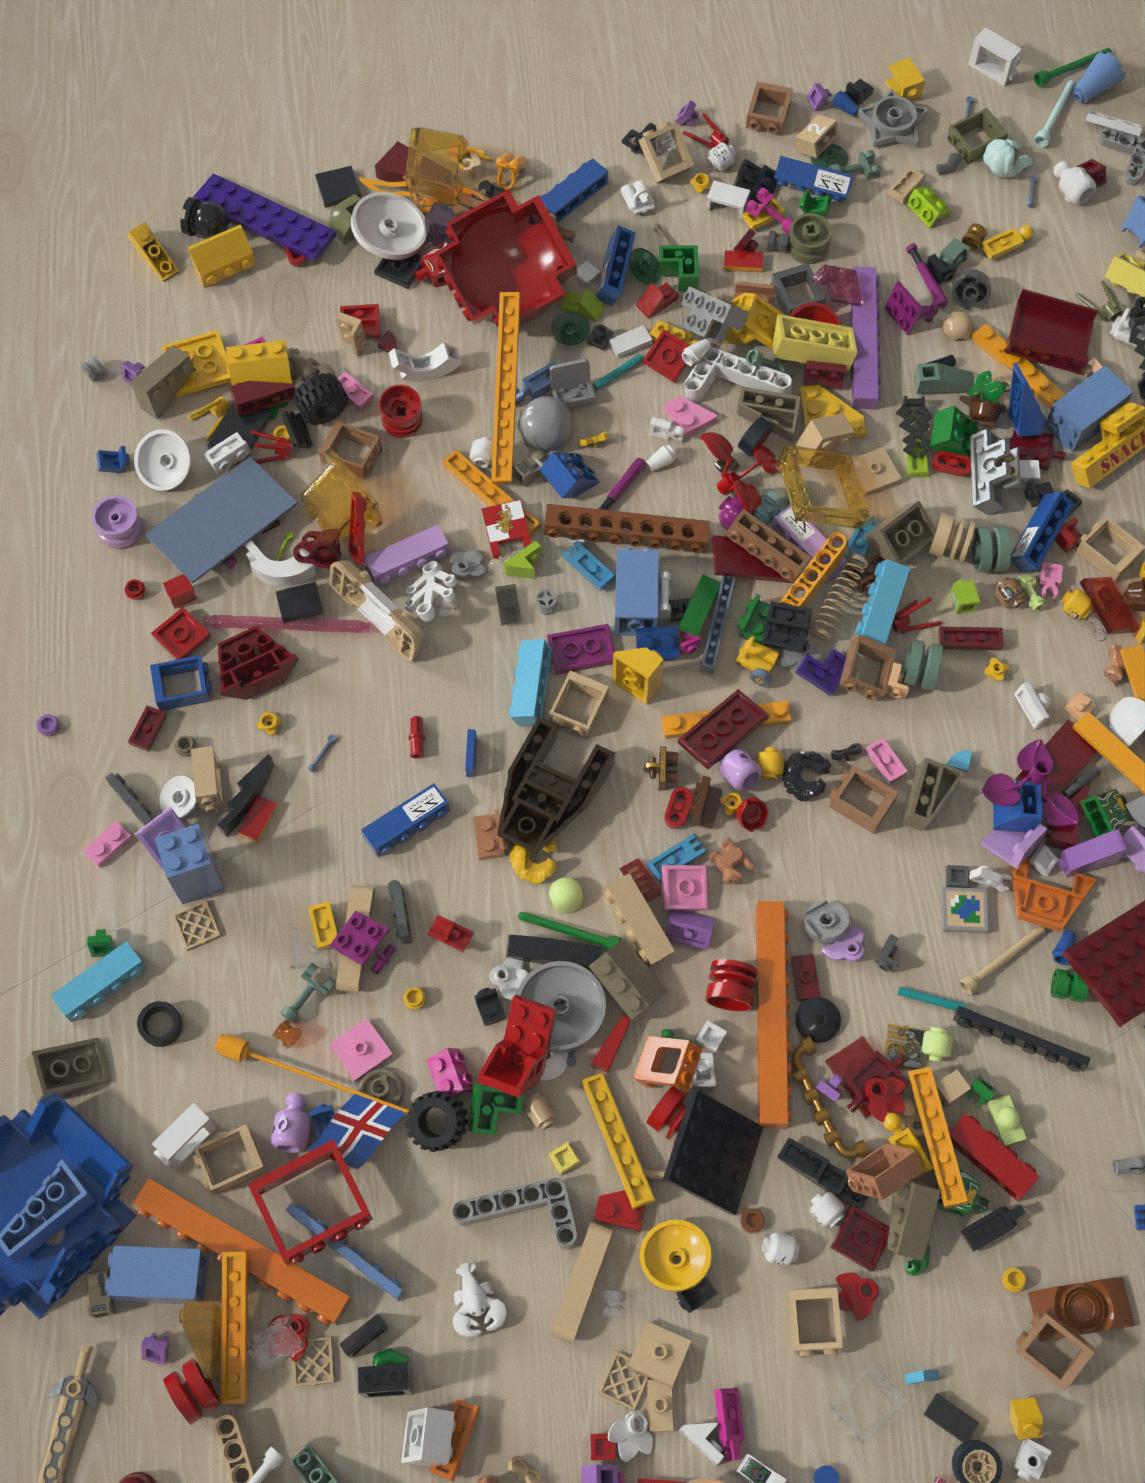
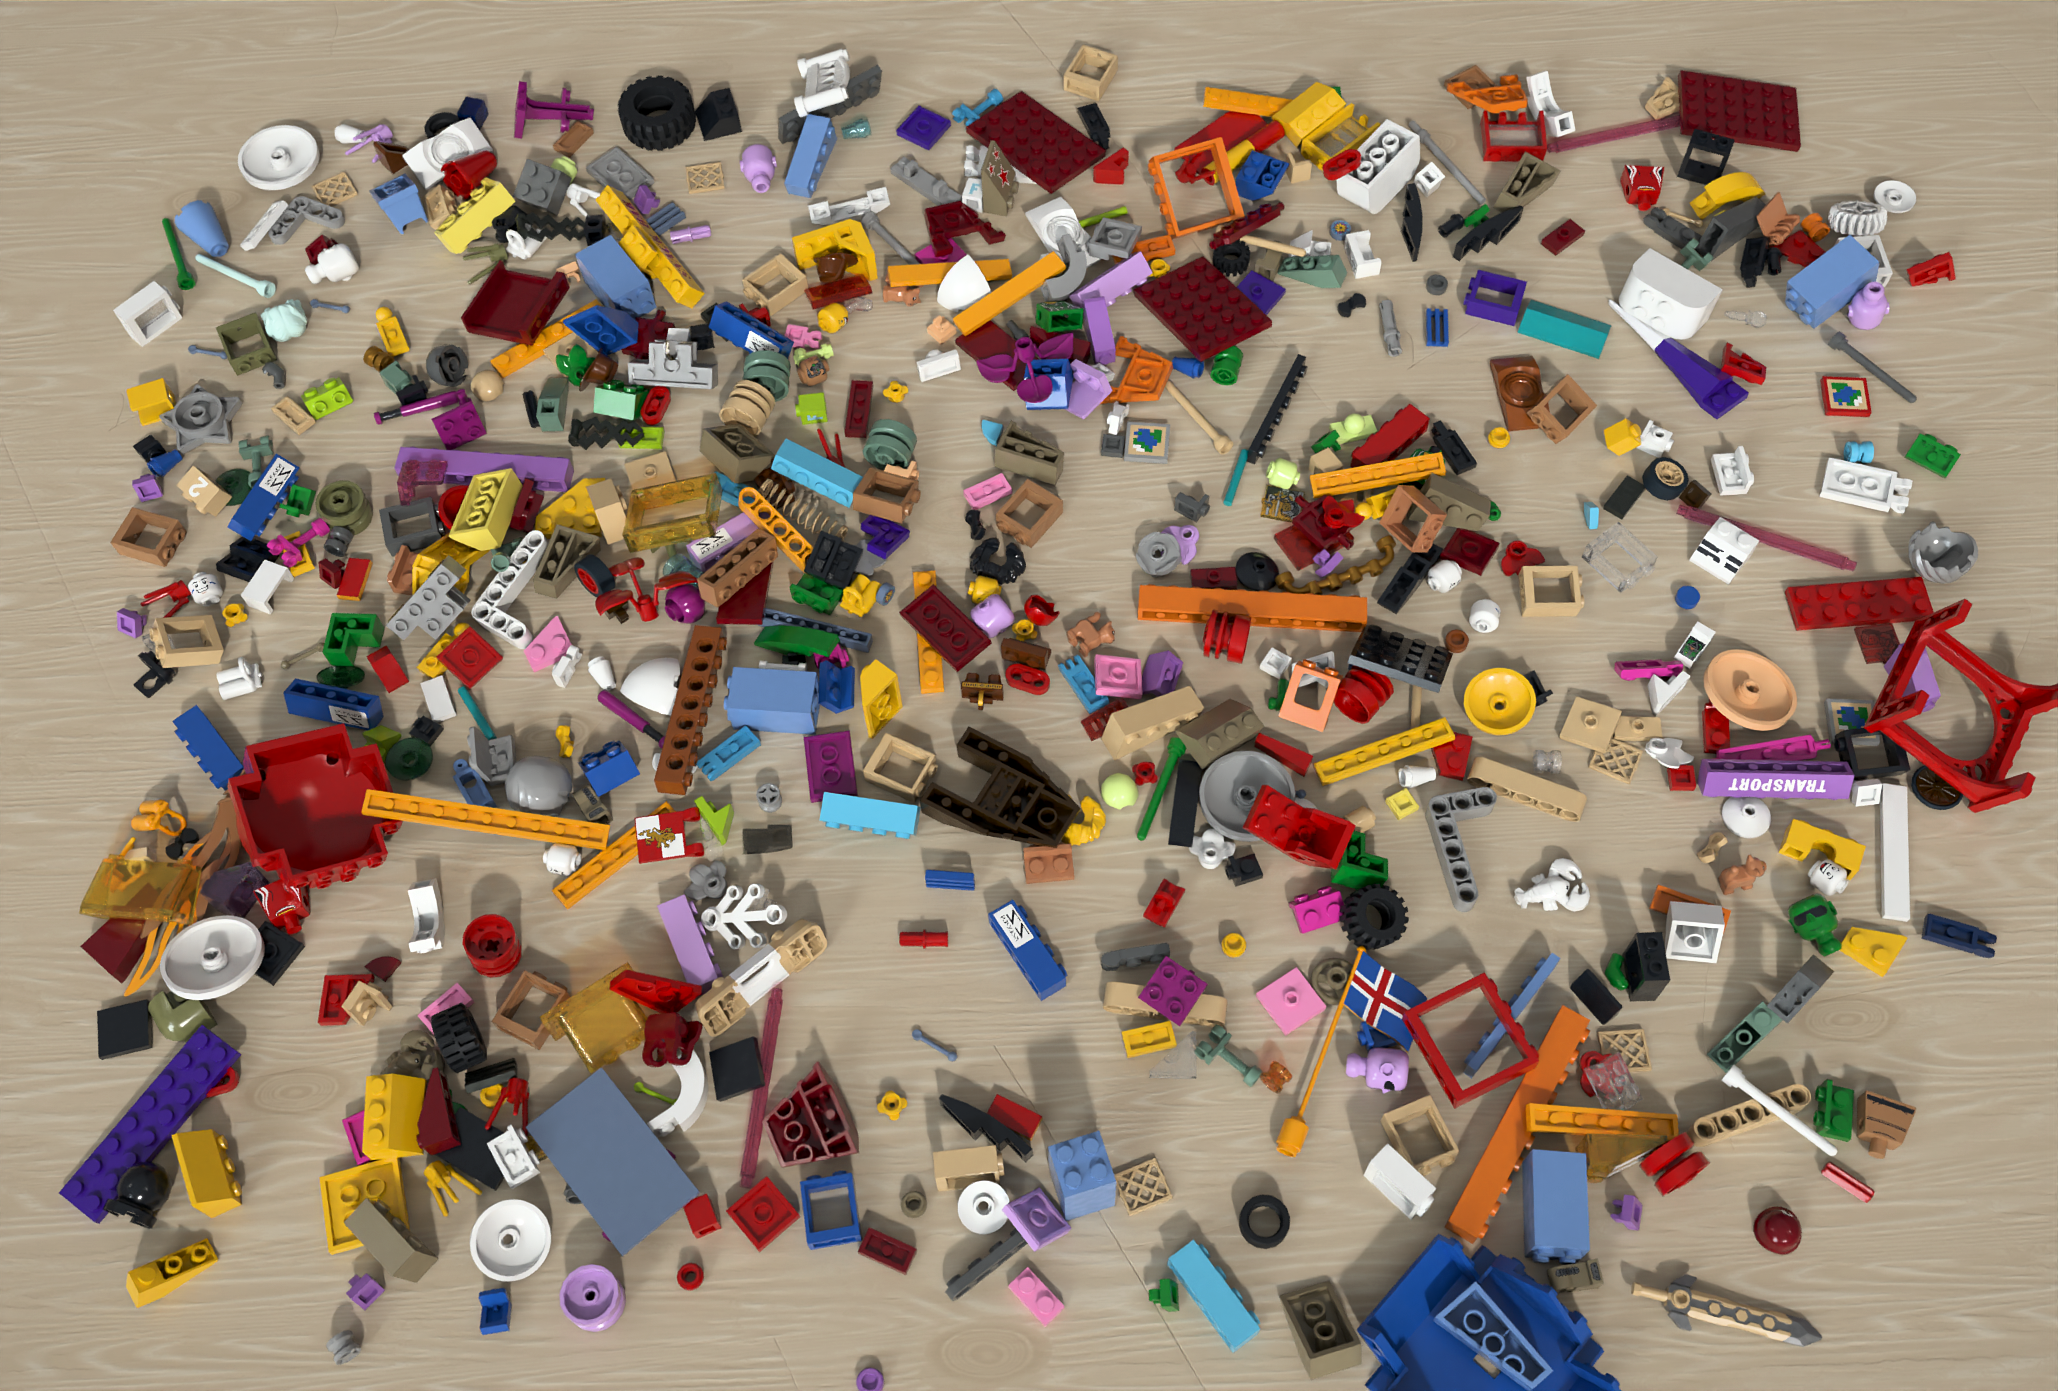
camera: 85 degrees left, 5 degrees down
white cone [682,339,711,366] -> none
none -> white brick [620,658,680,716]
none -> red plate [1132,762,1158,786]
none -> white cone [1398,765,1436,789]

